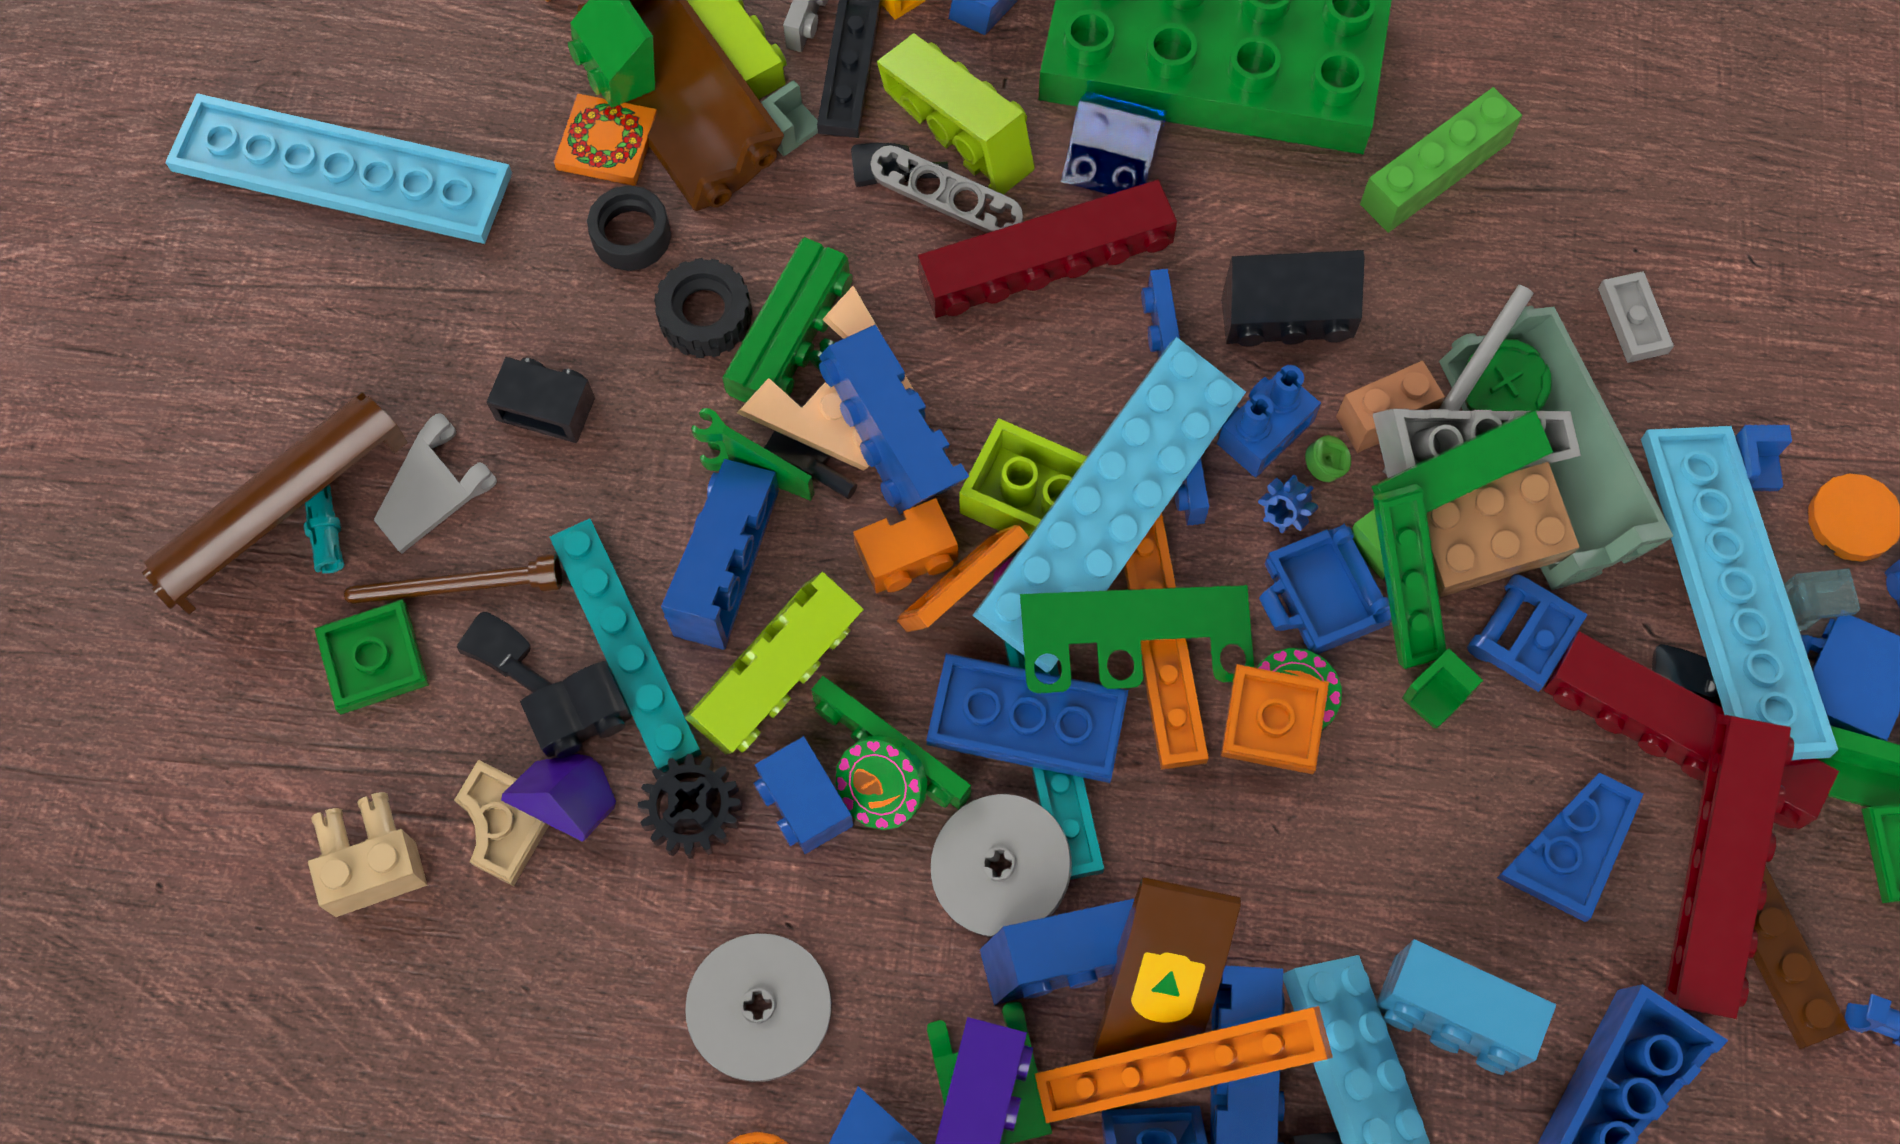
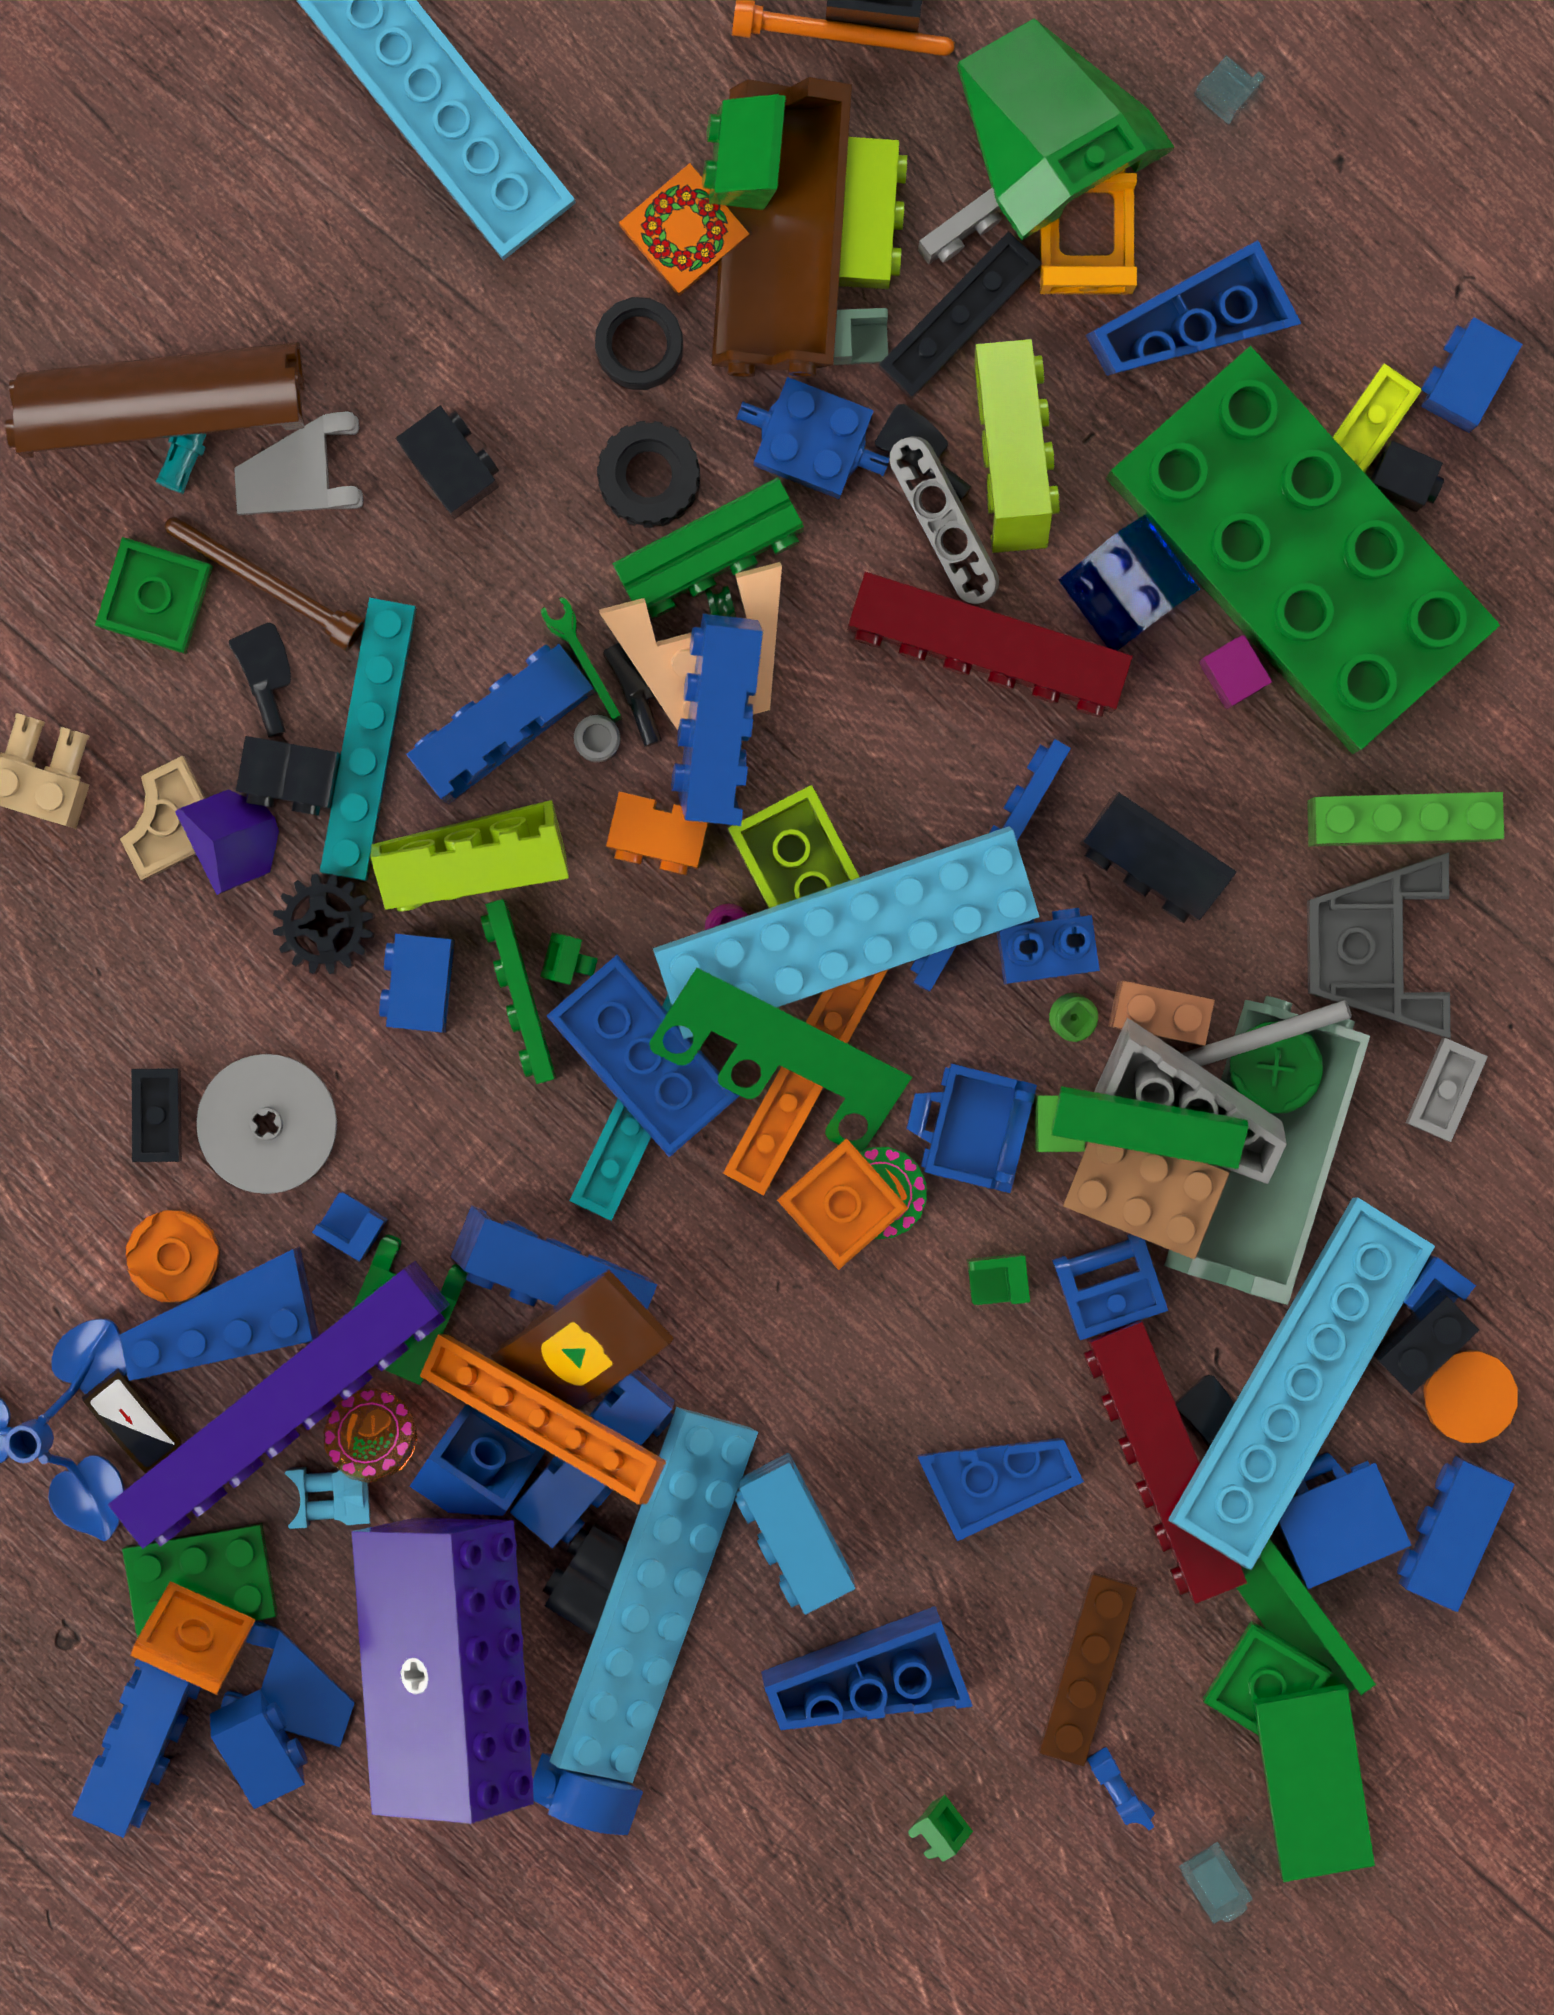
camera: 35 degrees right, 20 degrees up
green tile [835,735,927,830] -> none
orange tile [897,525,1029,632] -> none
light grey piece [931,794,1072,937] -> none
blue gear [1258,475,1318,533] -> none
green tile [1373,484,1446,669] -> none
dark red brick [1663,713,1794,1019] -> none
clear light blue panel [1784,568,1860,631] -> none
none -> black plate [131,1068,182,1162]
none -> blue panel [312,1192,388,1262]
none -> green tile [540,932,598,985]
none -> light grey tile [574,715,621,762]
none -> blue plate [736,377,890,500]
none -> magenta panel [1199,635,1272,710]
none -> dark grey wing [1307,852,1451,1039]
none -> black piece [1373,1289,1479,1395]

